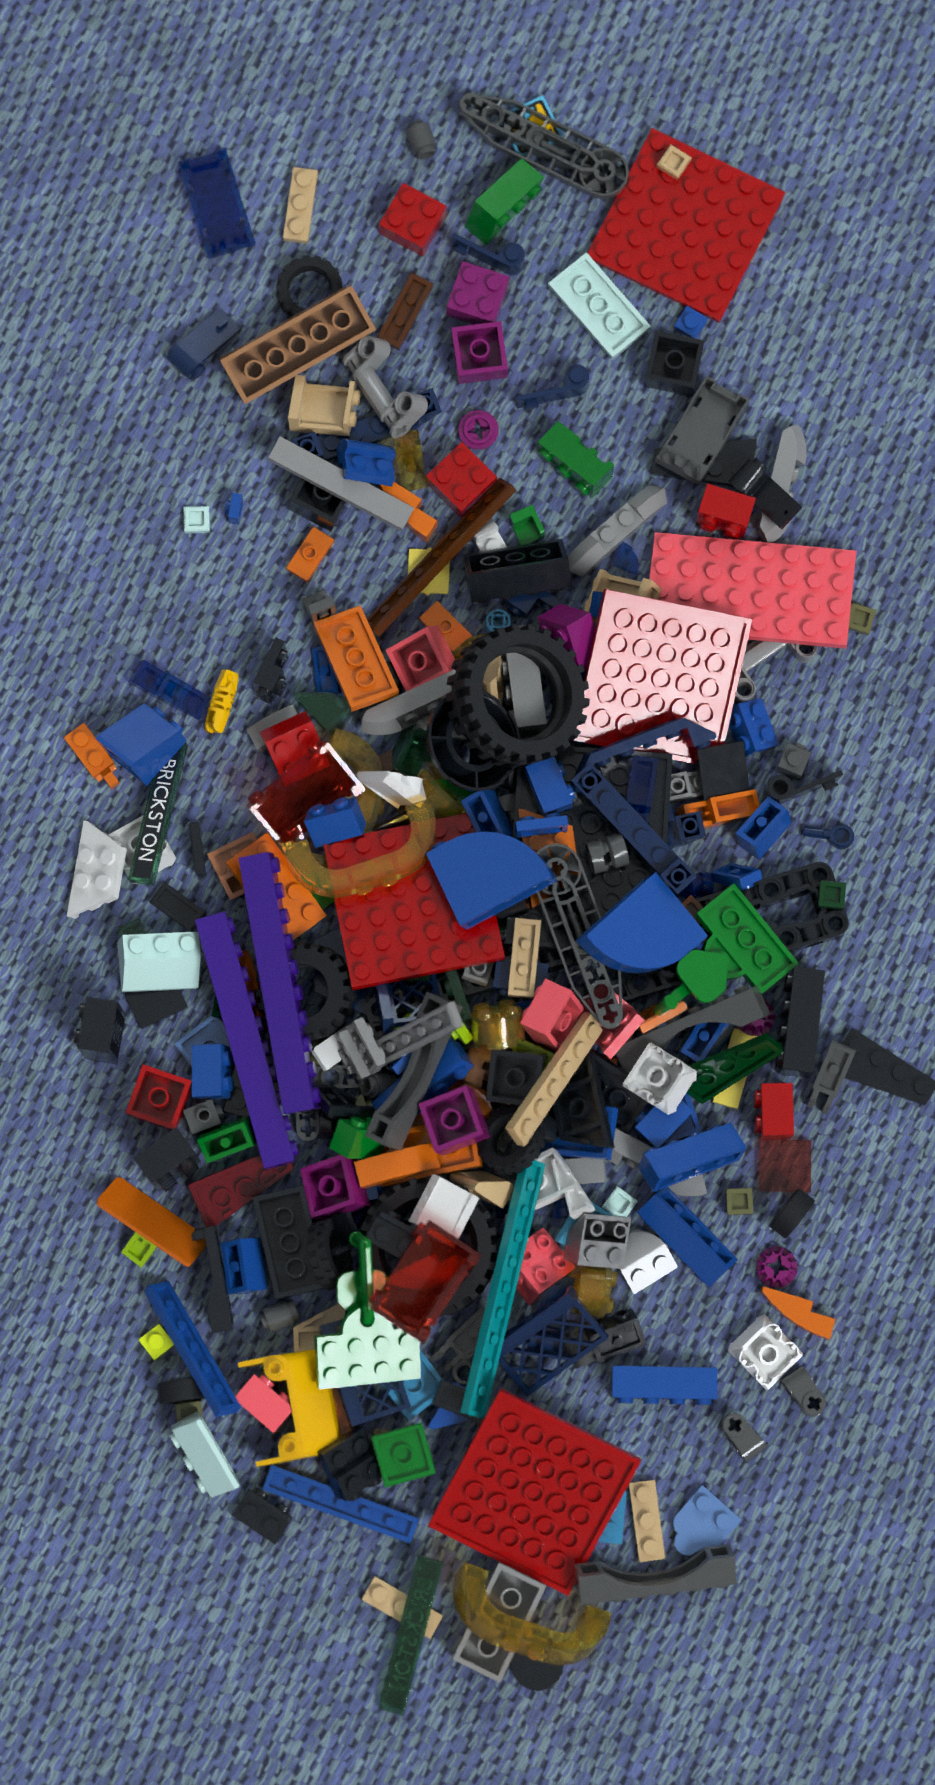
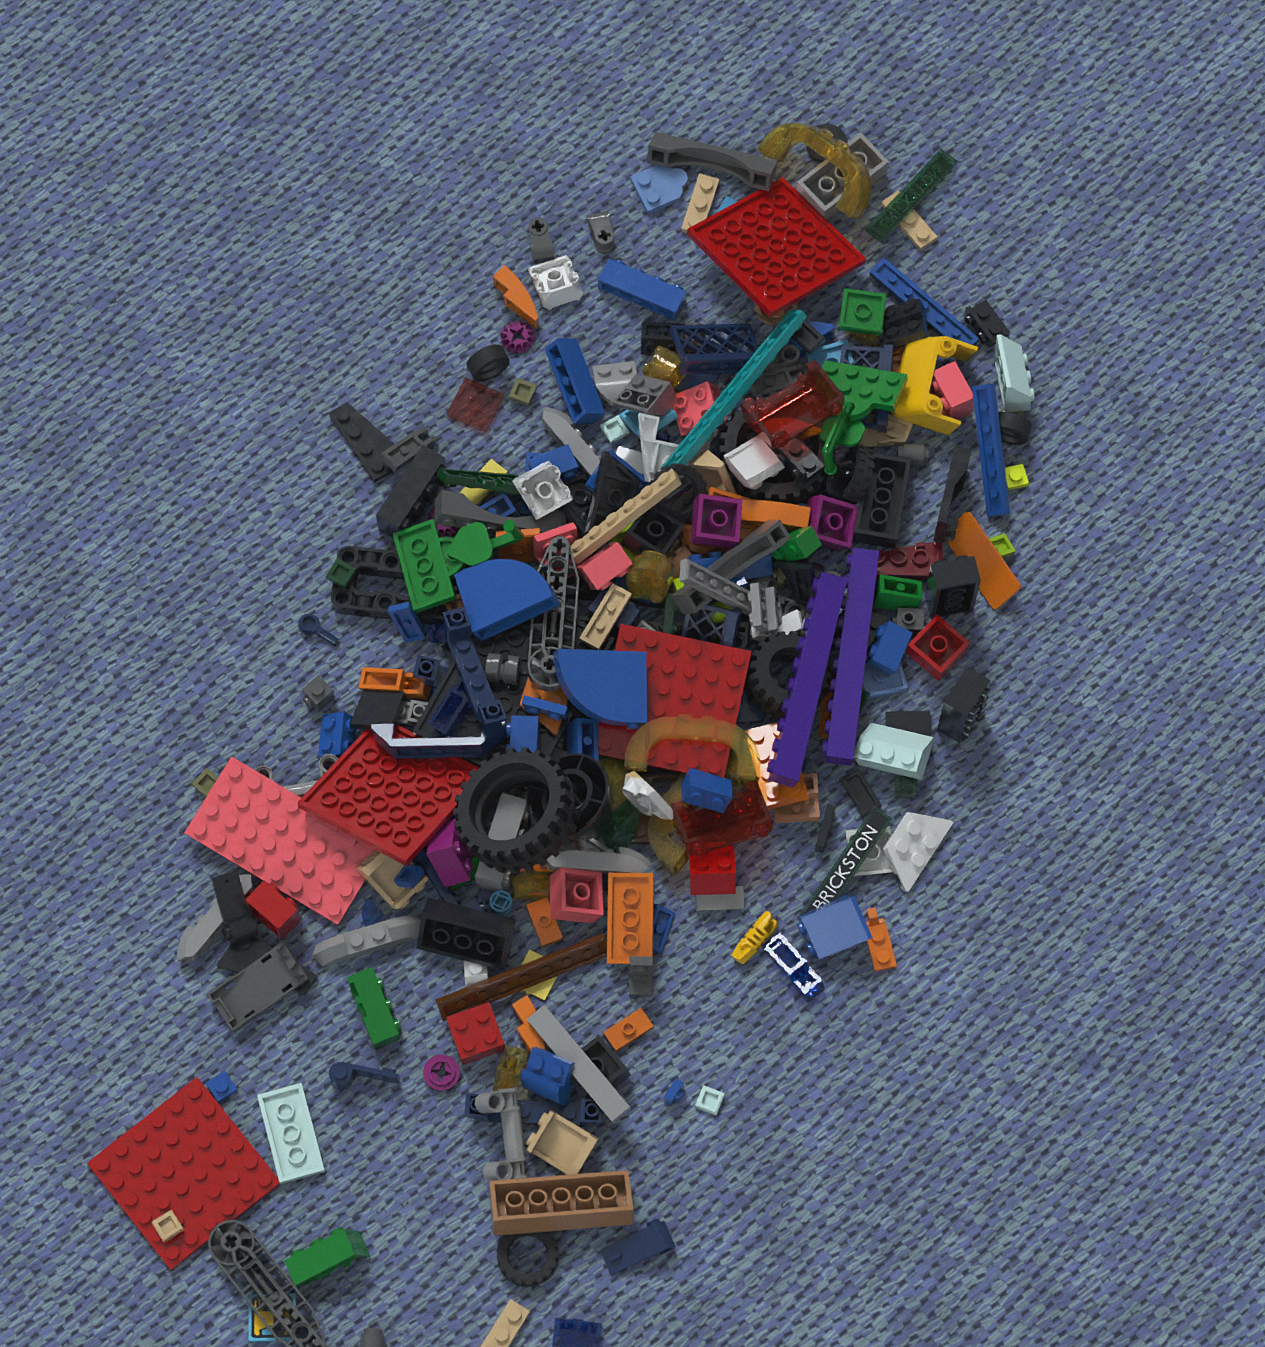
camera: 155 degrees left, 10 degrees down
blue brick [221,1238,267,1295] -> none
black plate [253,638,289,704] -> none
clear green slope [294,692,352,736] -> none
reddish brown plate [377,273,434,351] -> none
red brick [379,183,447,257] -> none
magenta brick [446,261,510,325] -> none
dark blue door [451,233,525,275] -> none
magenta brick [451,321,508,384] -> none
green panel [509,505,545,545] -> none
blue brick [638,1123,747,1192] -> none
black brick [644,331,705,397] -> none
blue brick [735,796,792,860] -> none
red brick [753,1083,794,1140] -> none
black door [763,770,843,805] -> none

